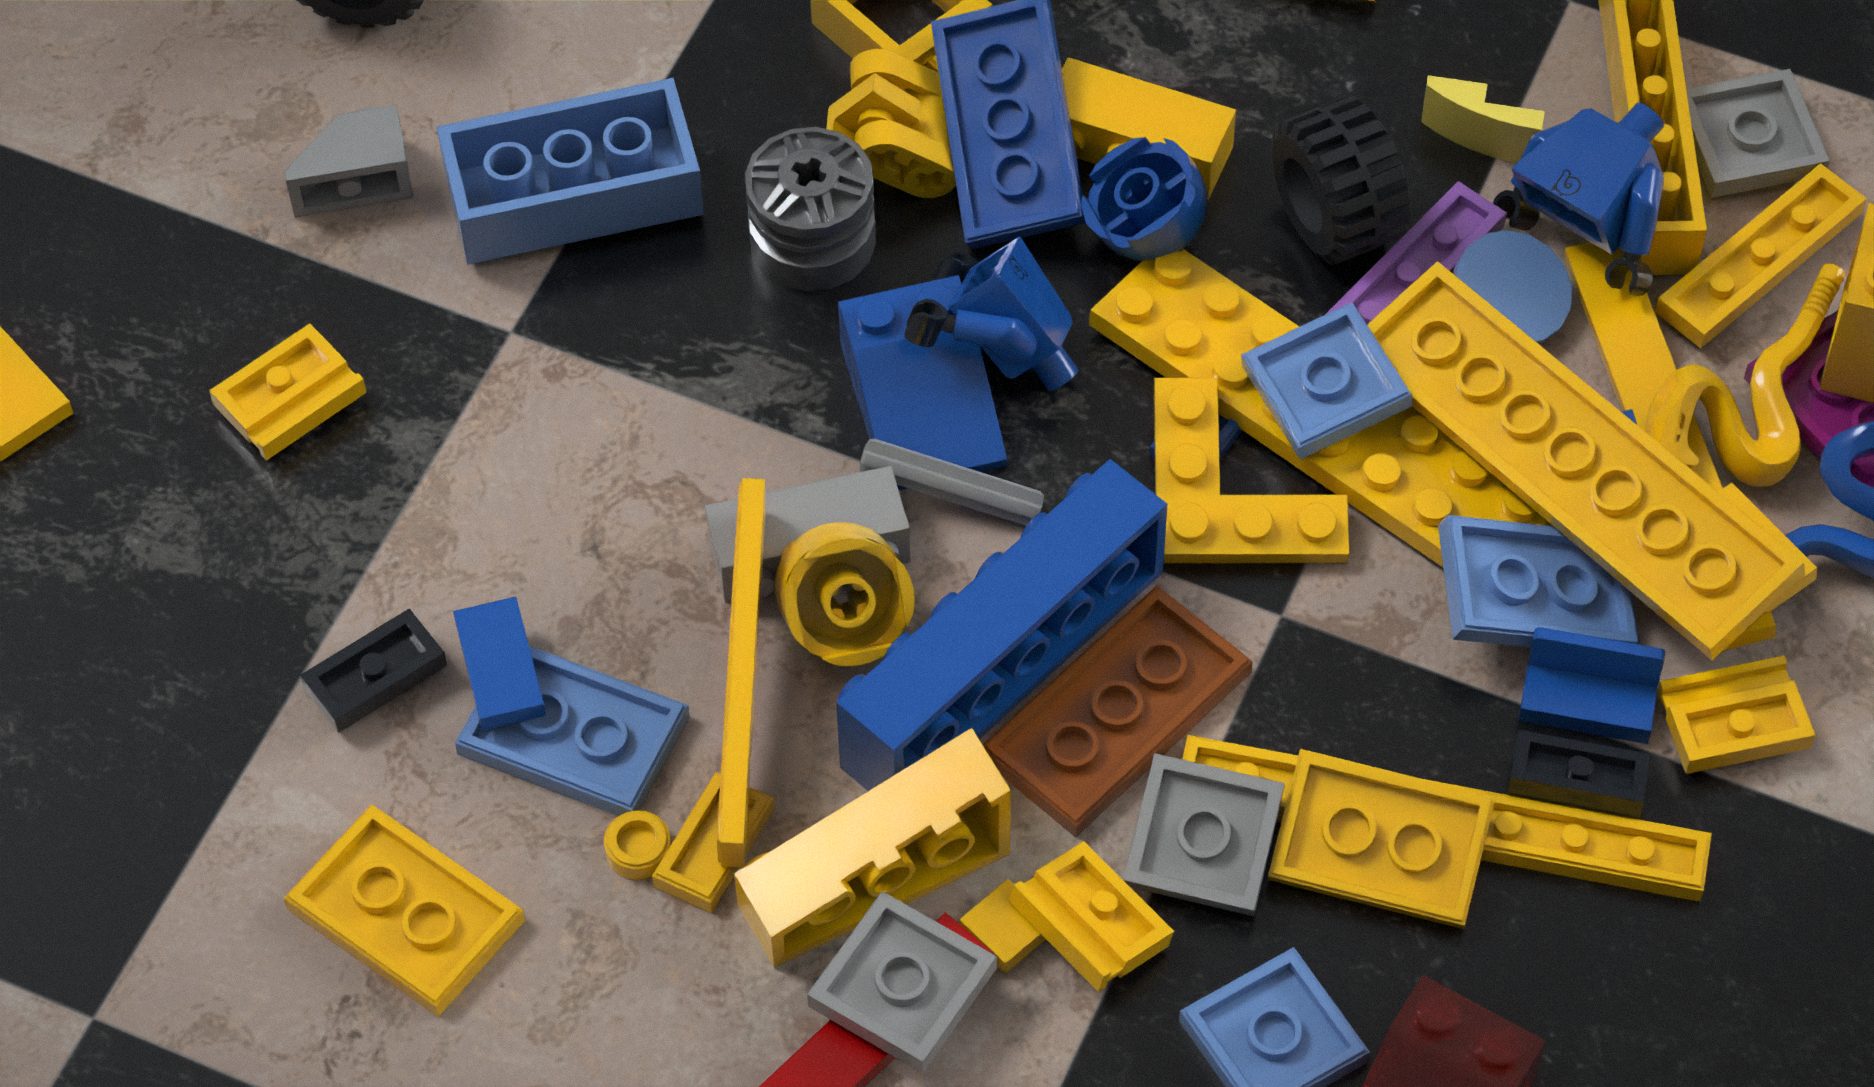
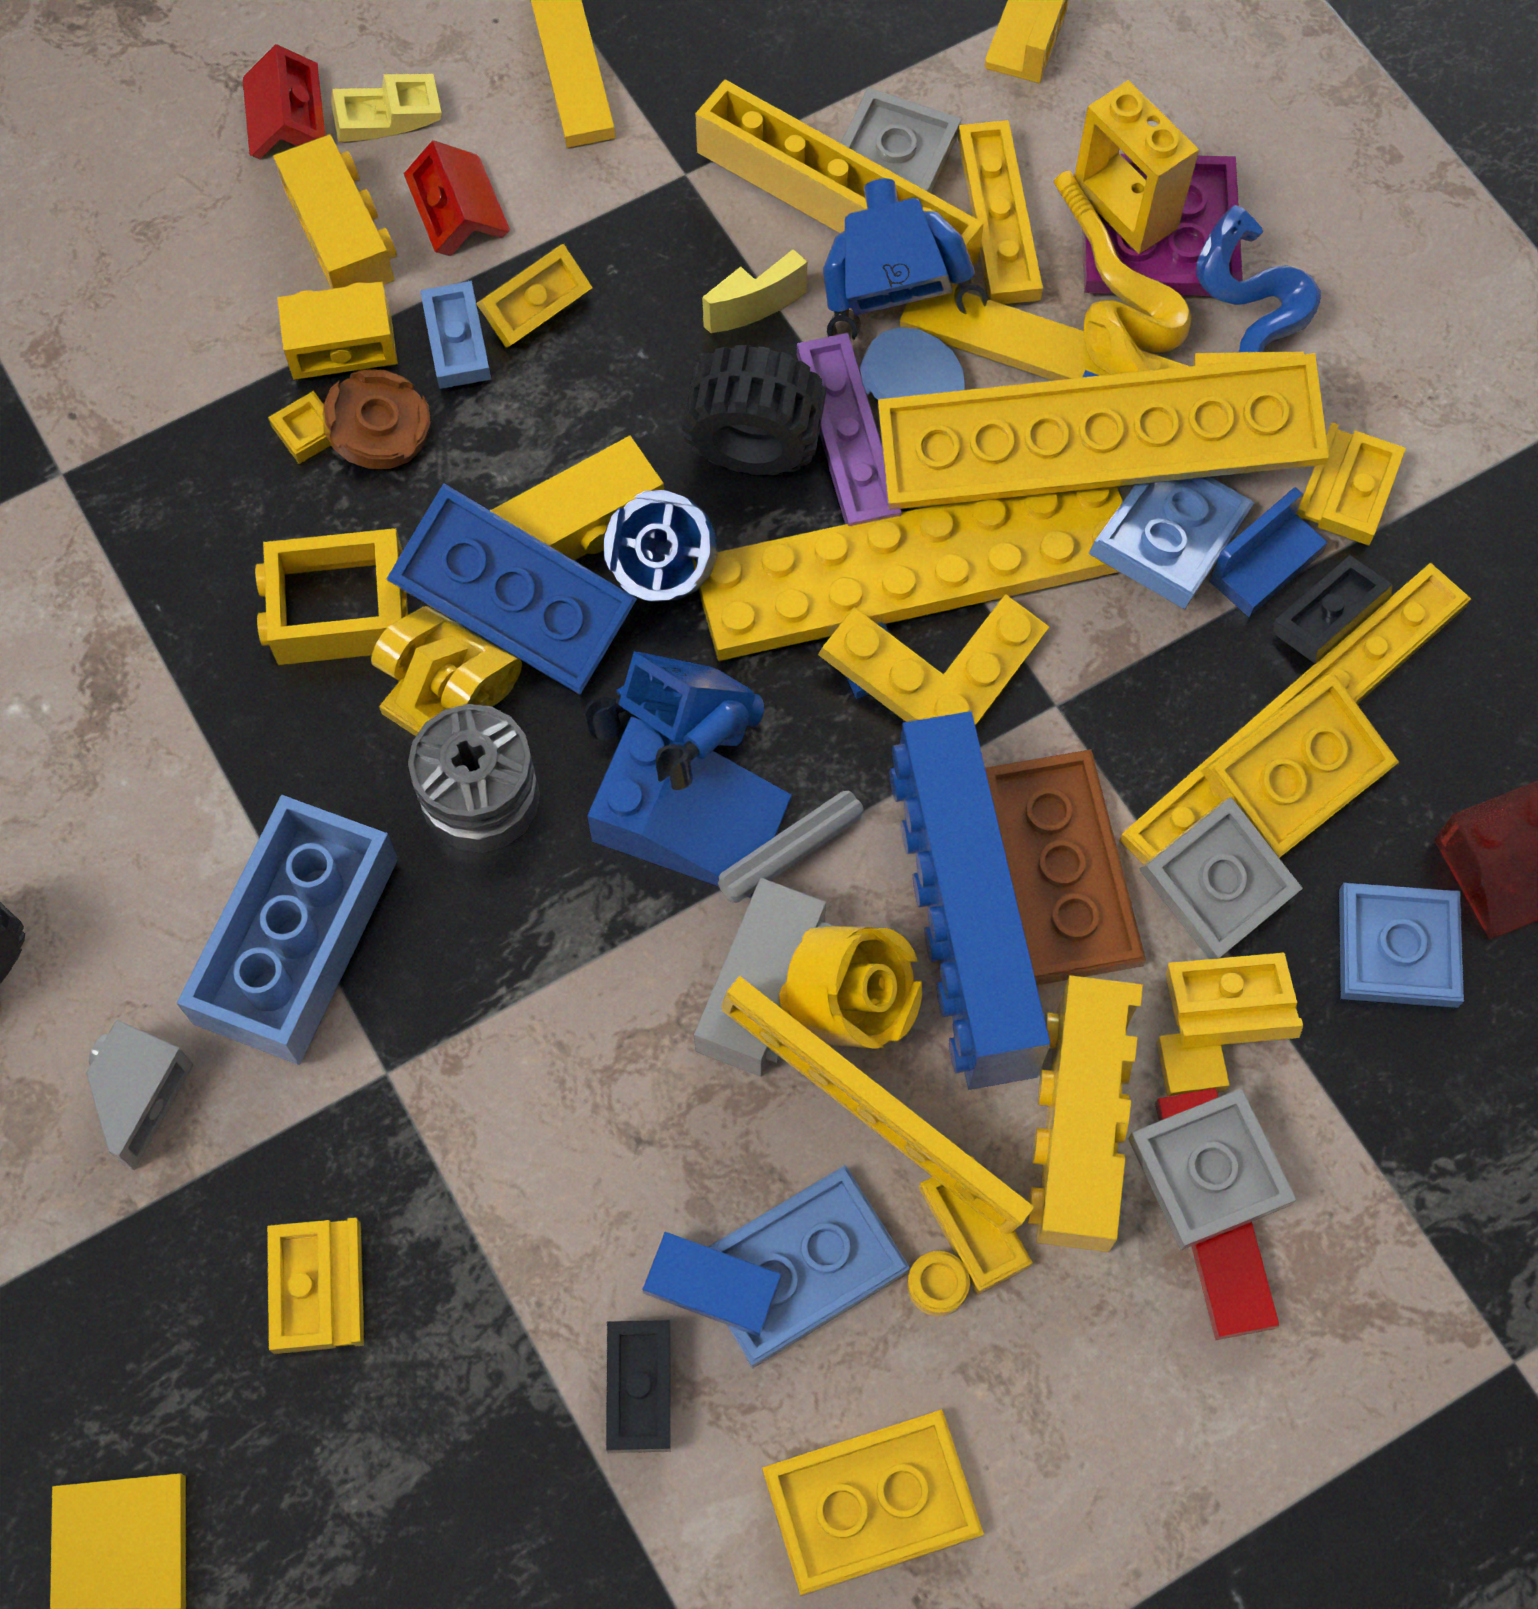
camera: 55 degrees left, 10 degrees up
medium blue tile [1241,302,1412,460] -> none

